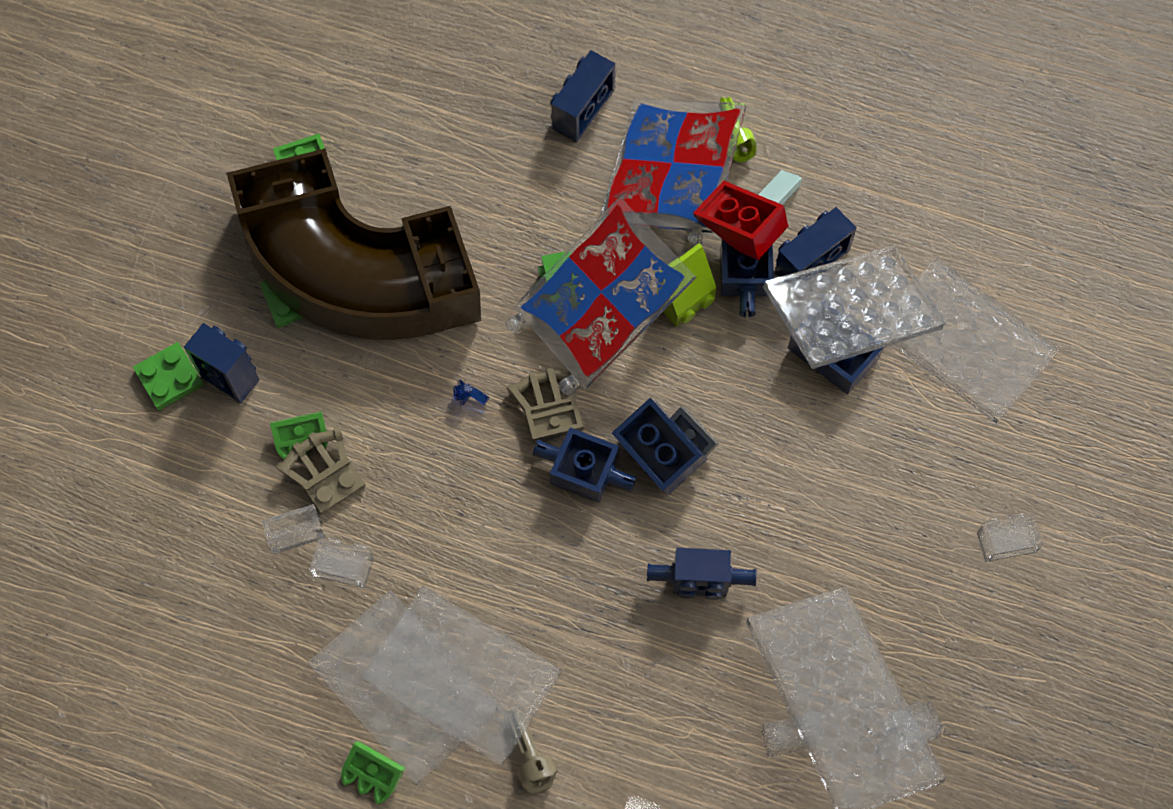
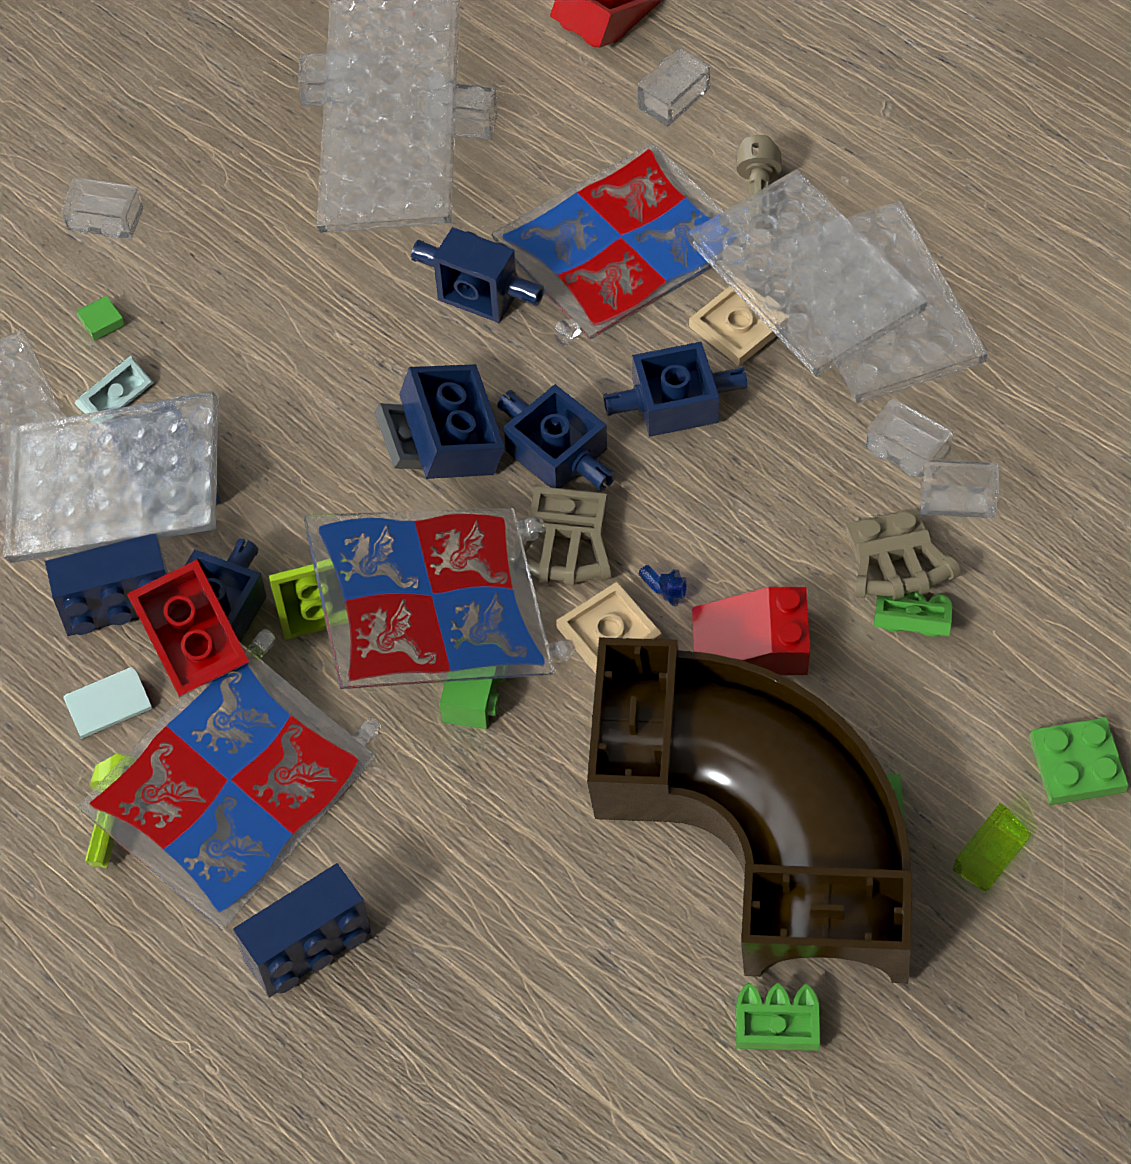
camera: 155 degrees left, 10 degrees down
dark blue brick [184,323,260,403] -> none
bright green plate [341,741,405,804] -> none
none -> light aqua slope [75,356,154,426]
none -> bright green tile [76,295,125,341]
none -> flag [492,142,753,346]
none -> tan plate [556,582,662,674]
none -> dark blue brick [603,341,747,437]
none -> tan plate [689,279,788,366]
none -> red slope [692,587,810,675]
none -> clear neon green slope [953,803,1031,893]

